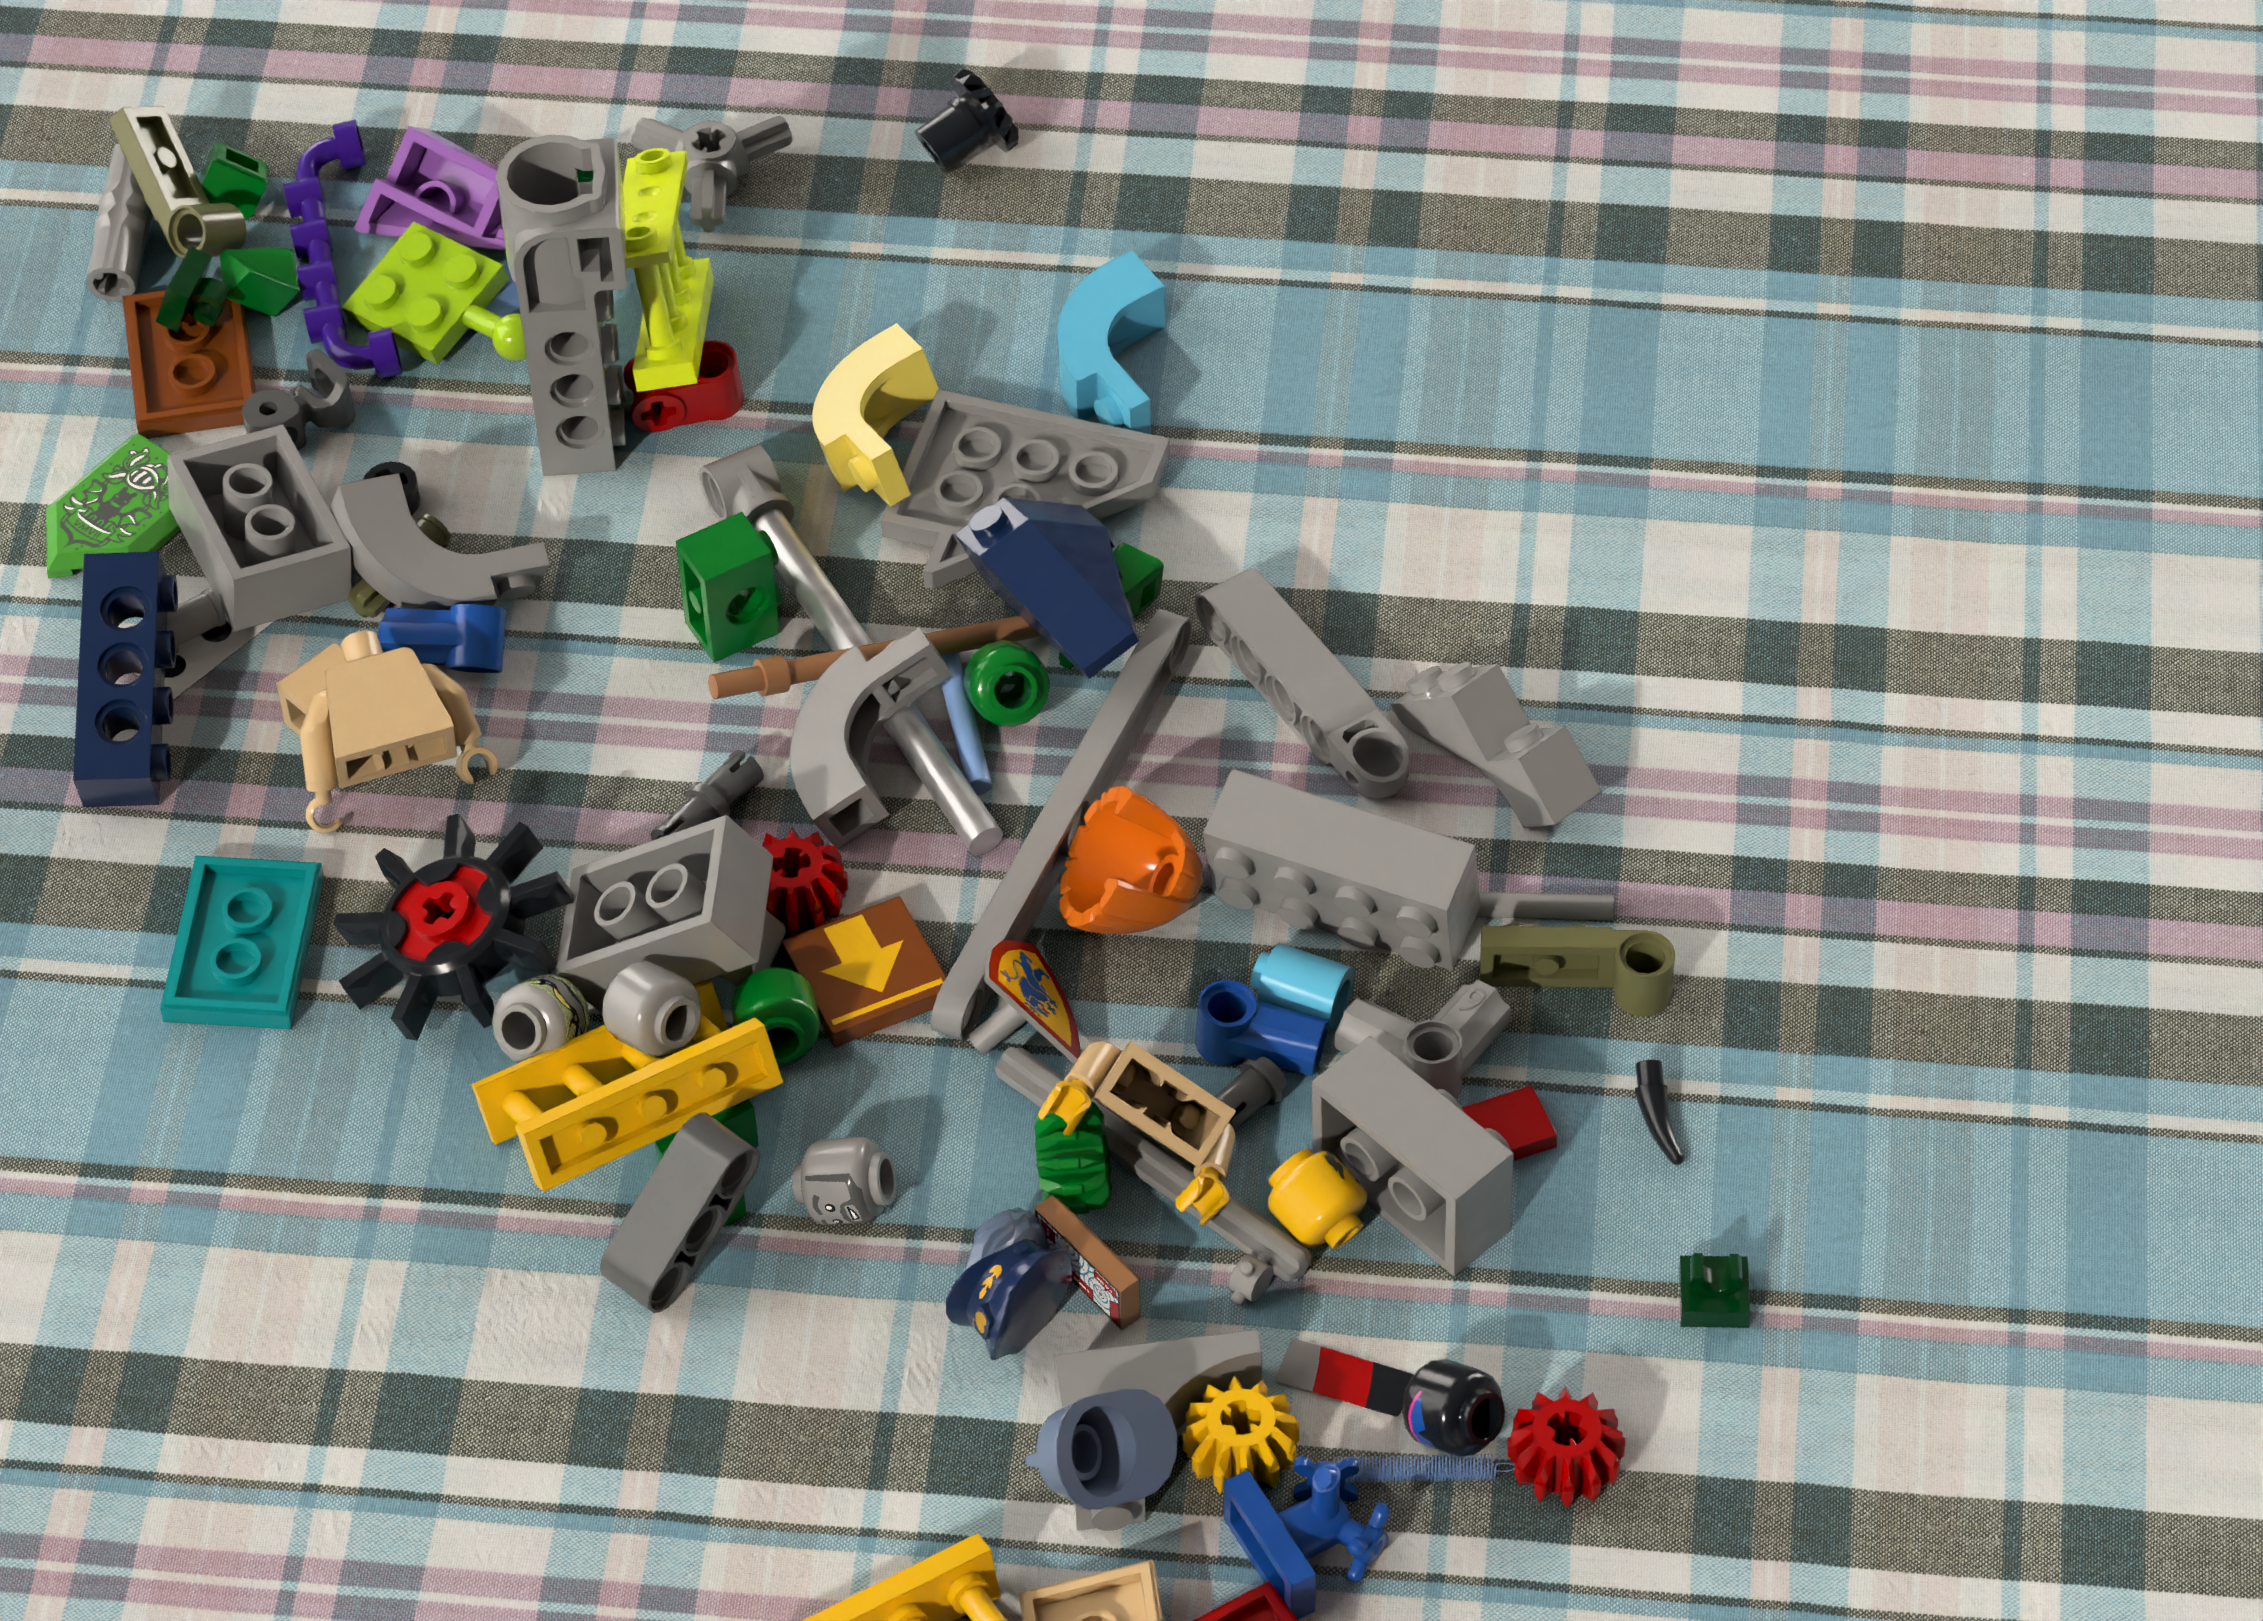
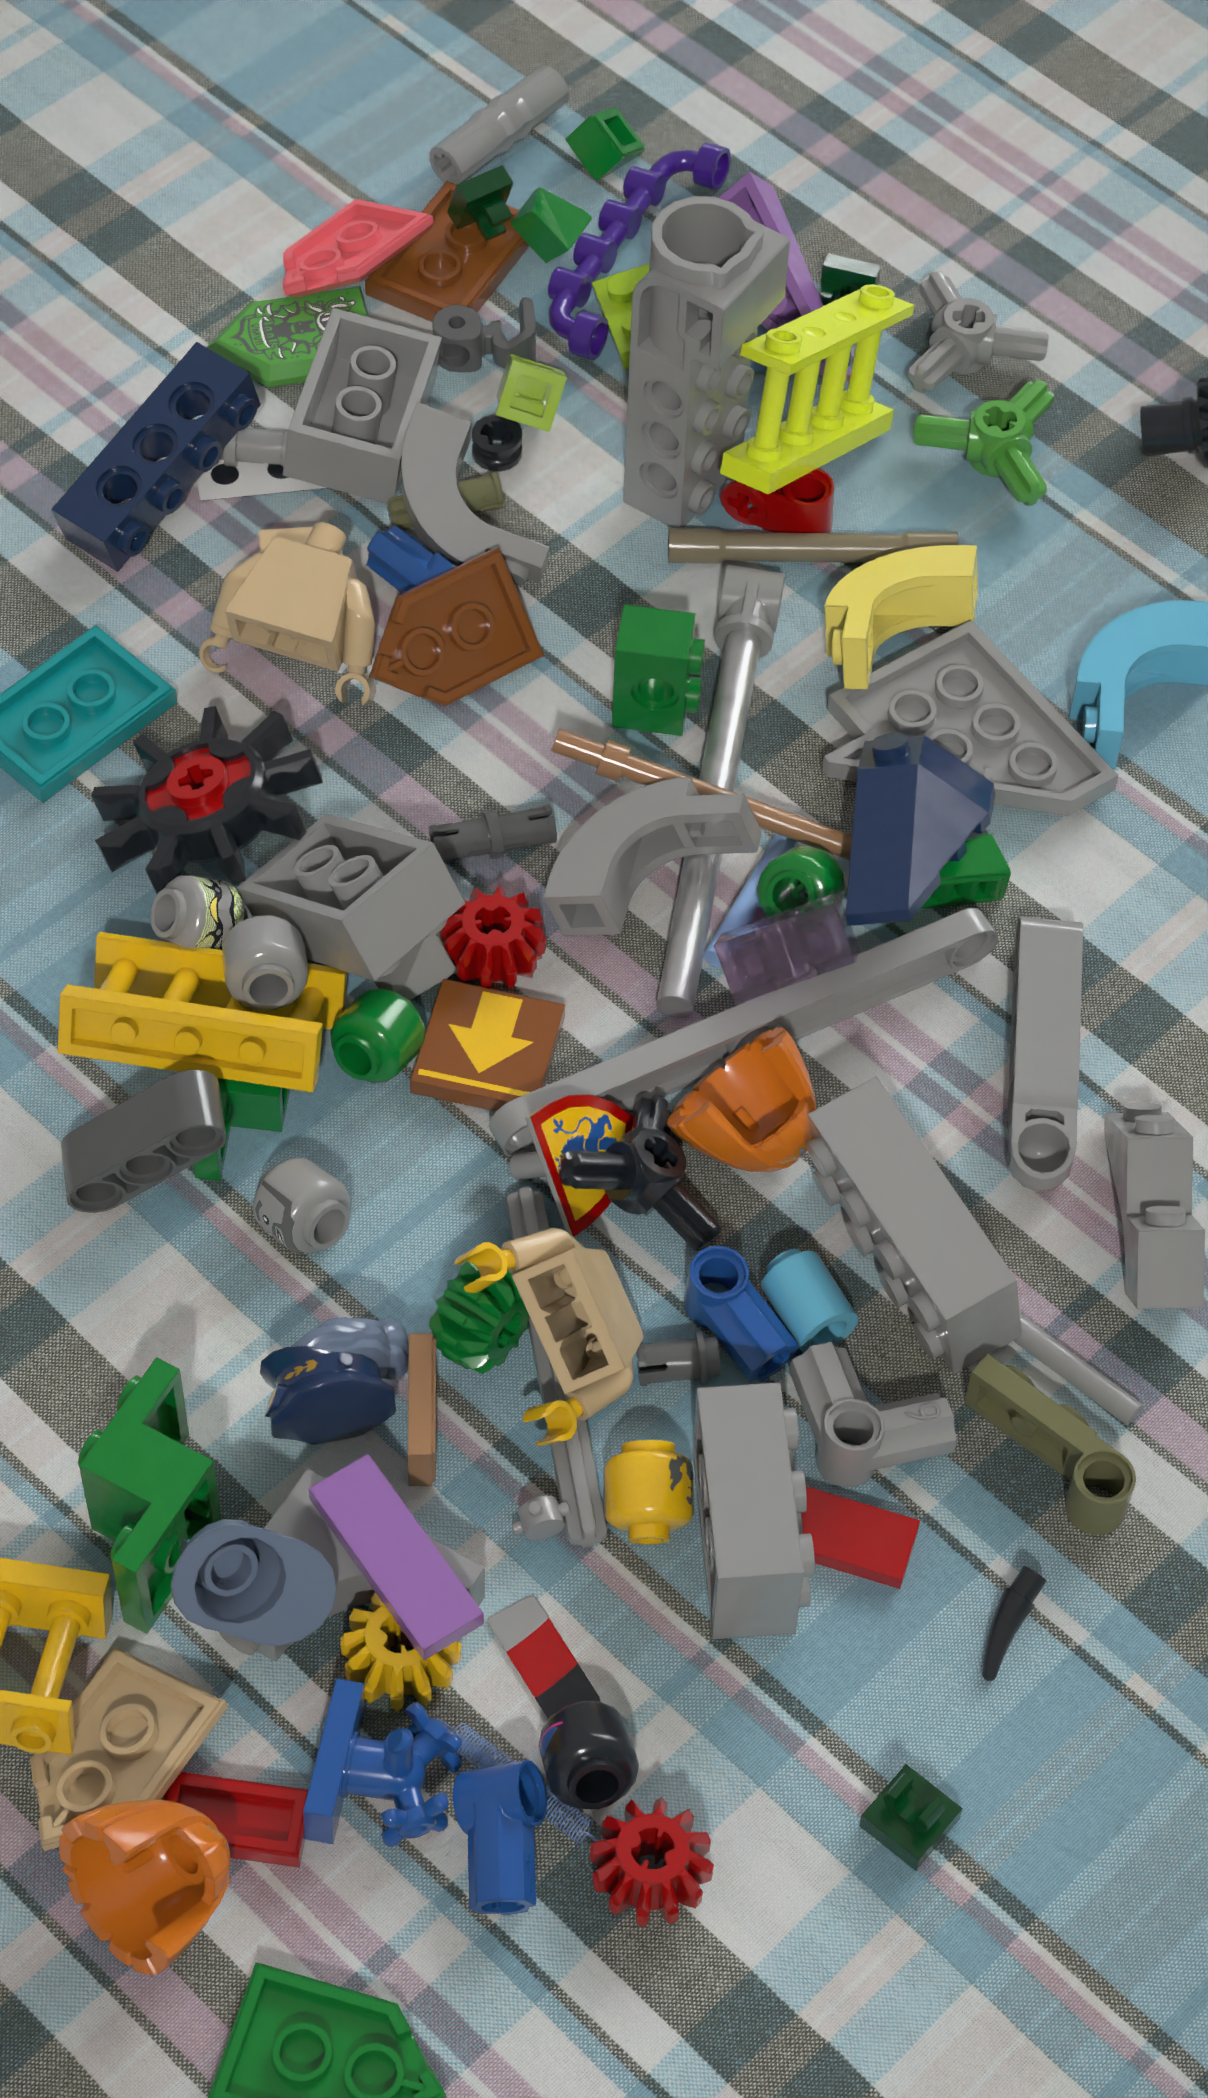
camera: 35 degrees right, 5 degrees up
olive plate [108,106,246,258] -> none
none -> green bracket [78,1357,222,1634]
none -> coral tile [283,199,434,298]
none -> medium lavender tile [309,1454,484,1660]
none -> dark orange tile [369,547,544,706]
none -> blue piece [452,1760,547,1915]
none -> lime brick [495,354,567,432]
none -> black bush [558,1096,721,1251]
none -> dark tan piece [668,528,959,564]
none -> clear purple brick [714,892,860,1004]
none -> bright green bush [913,380,1054,506]

